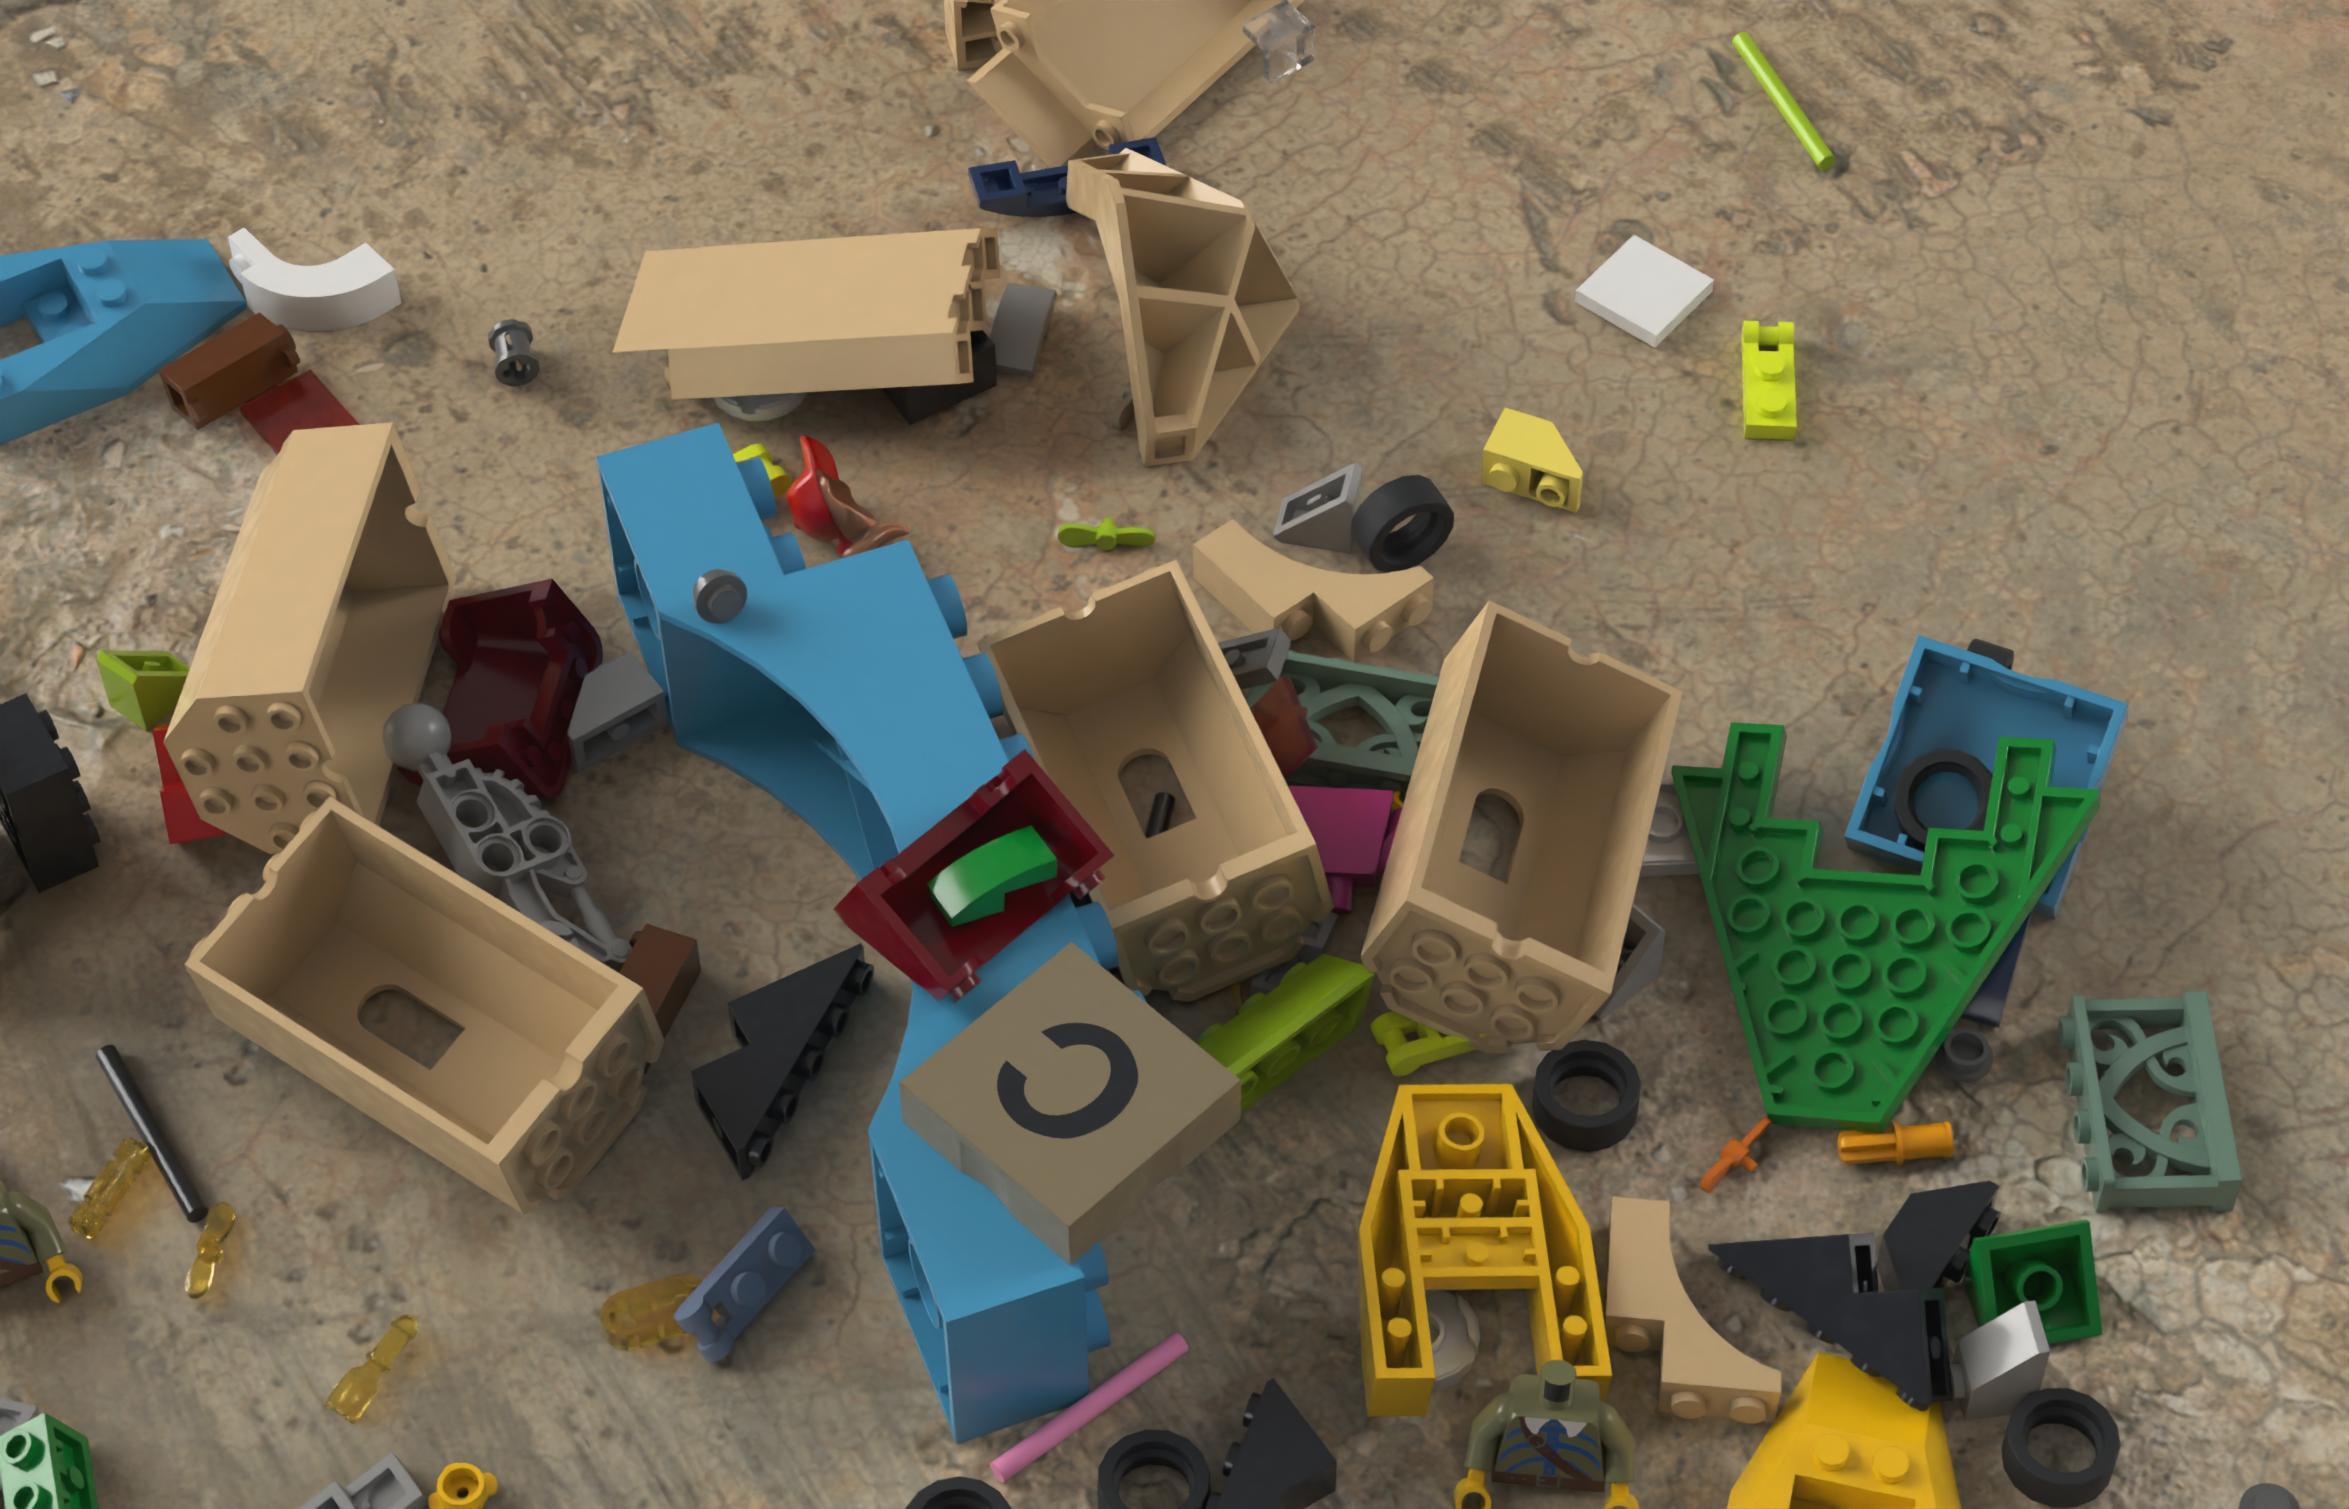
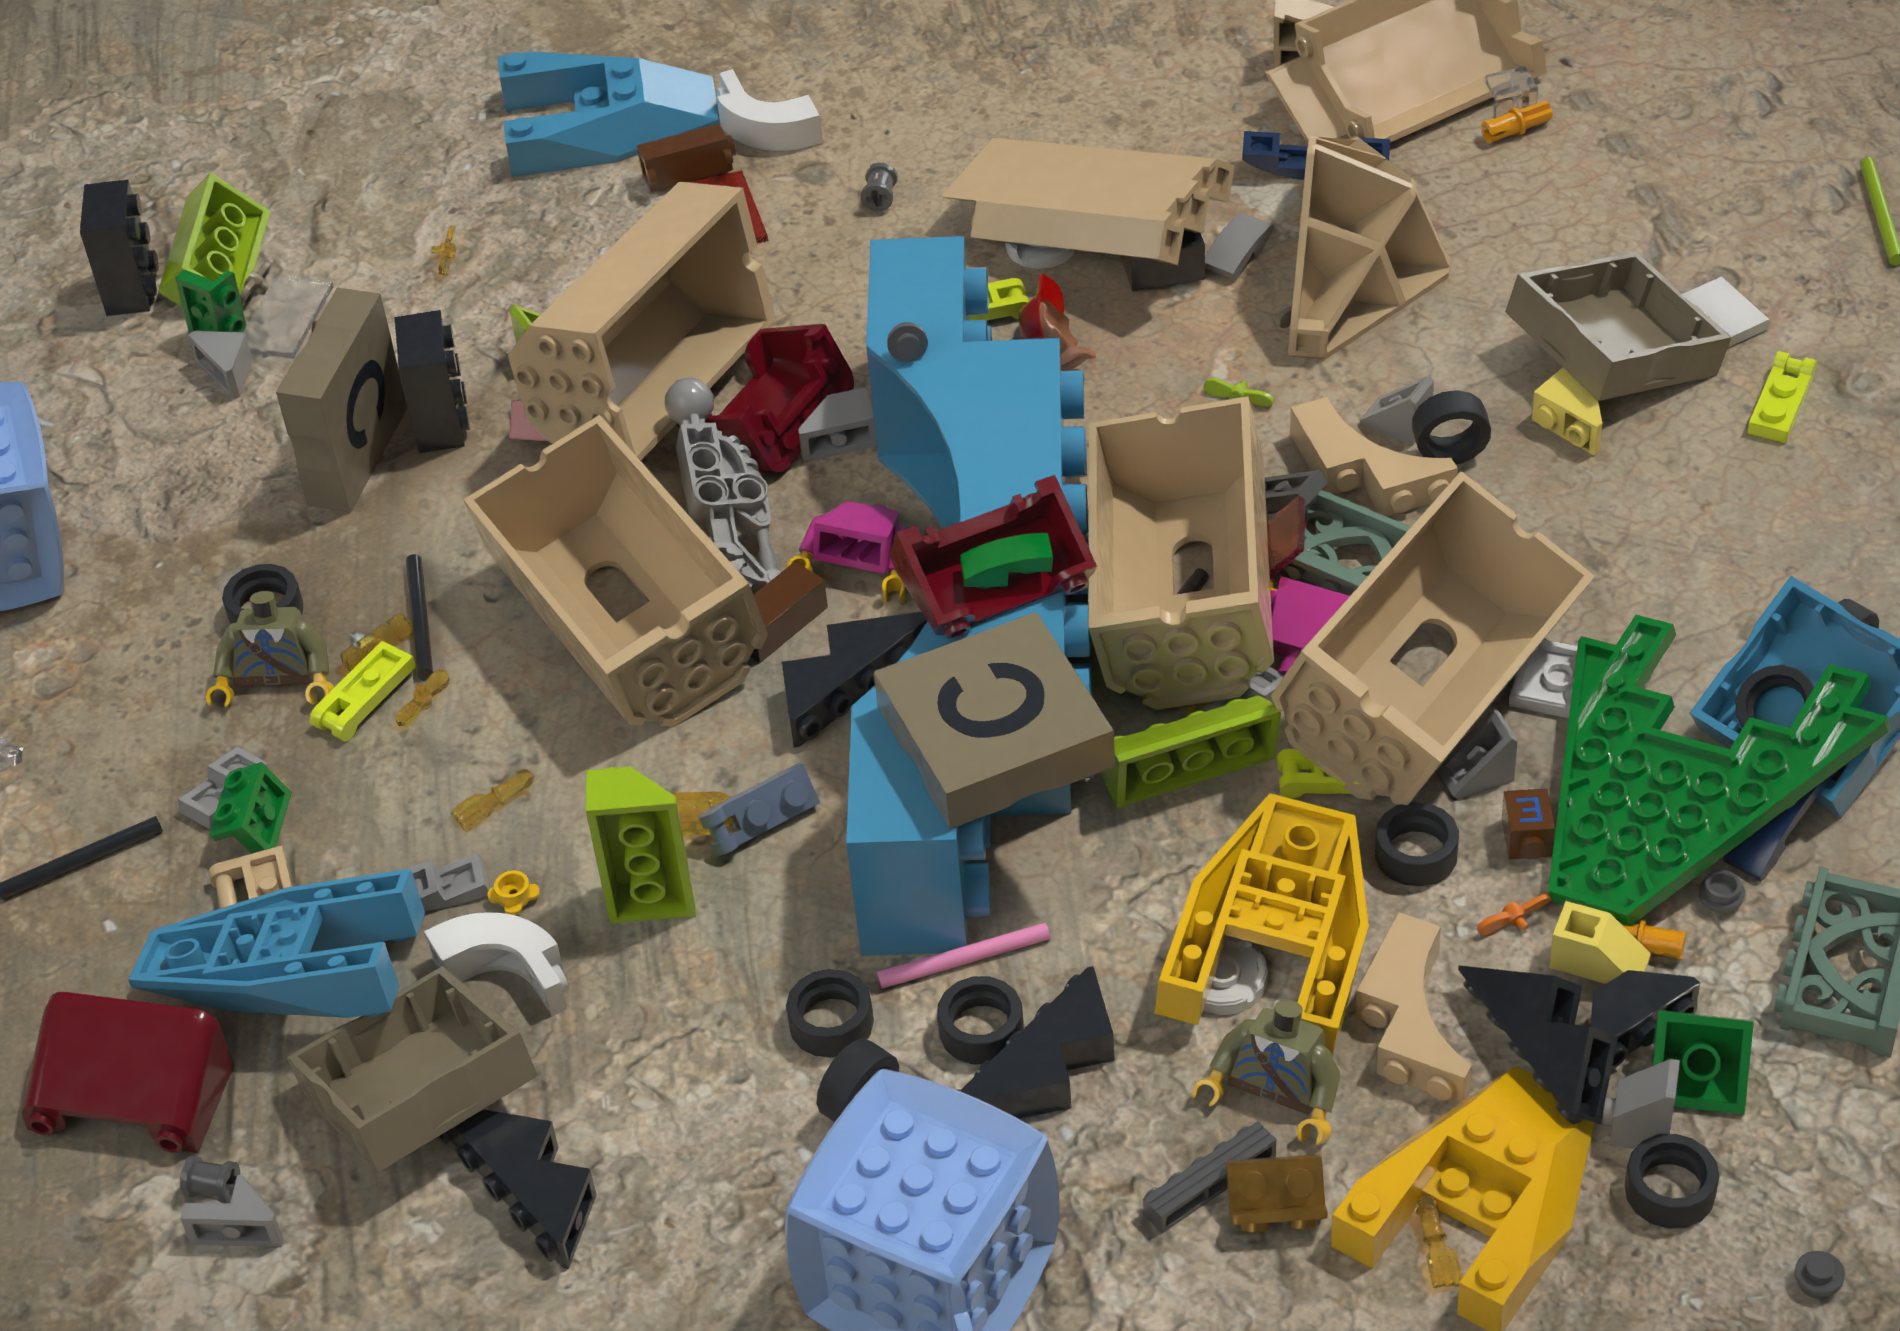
camera: 25 degrees right, 5 degrees down
none -> neon yellow plate [309,641,416,742]
none -> lime slope [586,766,697,924]
none -> dark pink torso [787,501,907,605]
none -> light orange axle [1481,101,1553,144]
none -> reddish brown brick [1502,788,1555,859]
none -> dark tan tile [1505,251,1732,401]
none -> light yellow slope [1549,901,1651,984]

